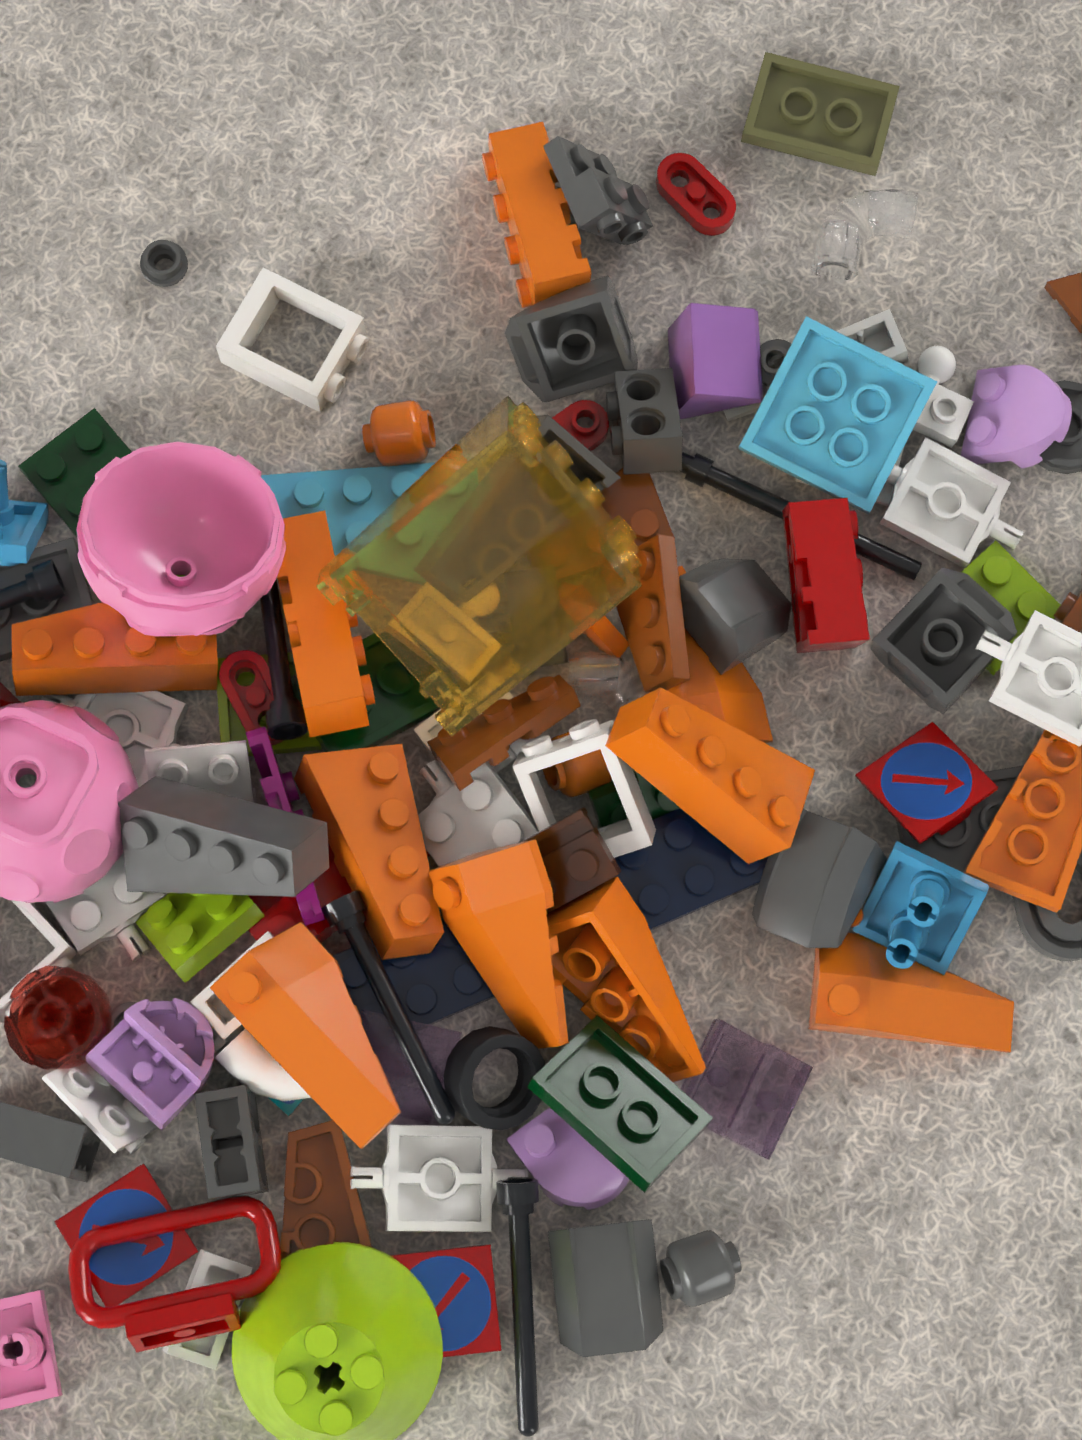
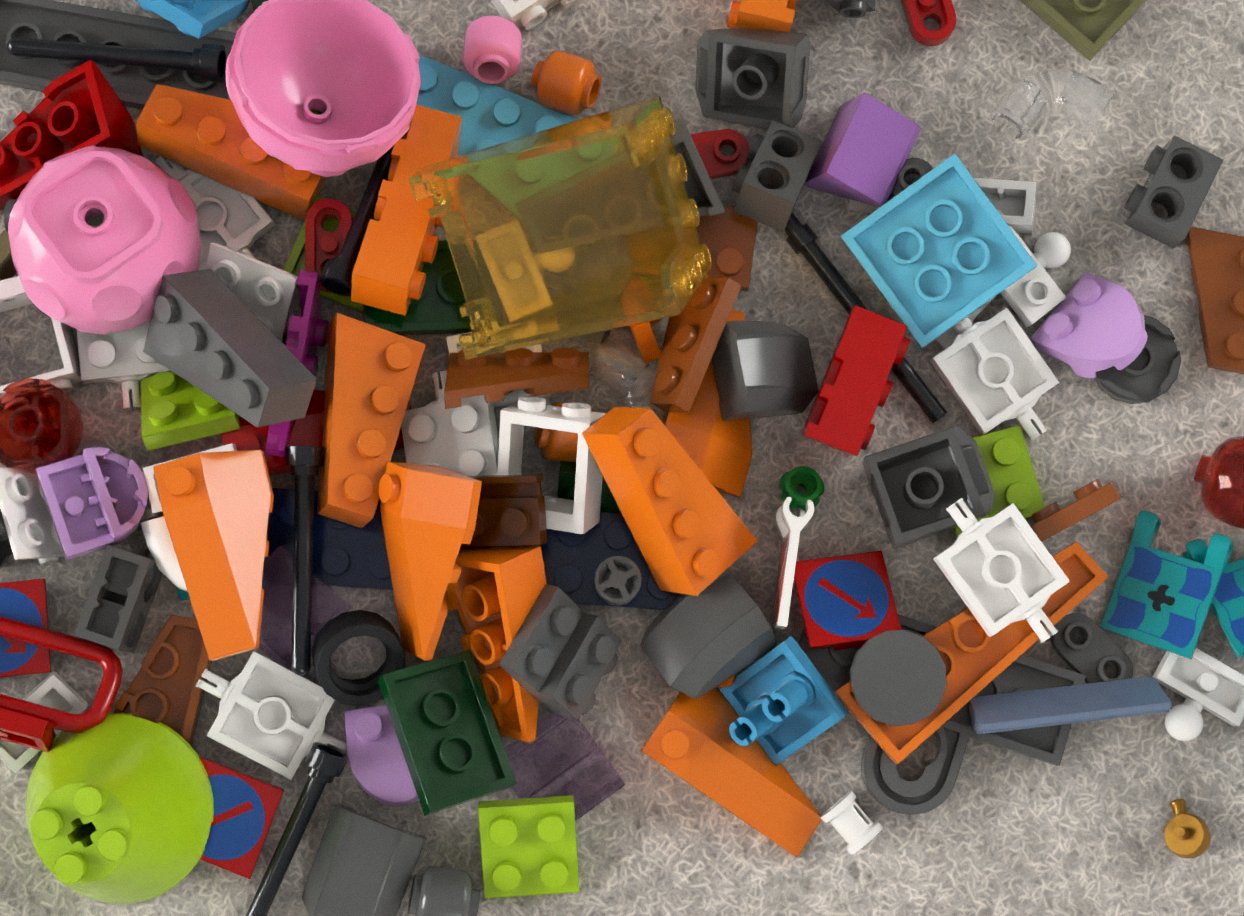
camera: 25 degrees right, 5 degrees up
none -> bright pink head [463,15,522,84]
none -> lime plate [478,795,580,899]
none -> dark grey plate [499,584,622,721]
none -> dark grey wheel [594,556,642,606]
none -> white flag [770,497,814,632]
none -> green plate [779,466,824,510]
none -> white bush [820,791,883,855]
none -> dark grey tile [849,630,947,726]
none -> dark grey brick [1124,135,1223,248]

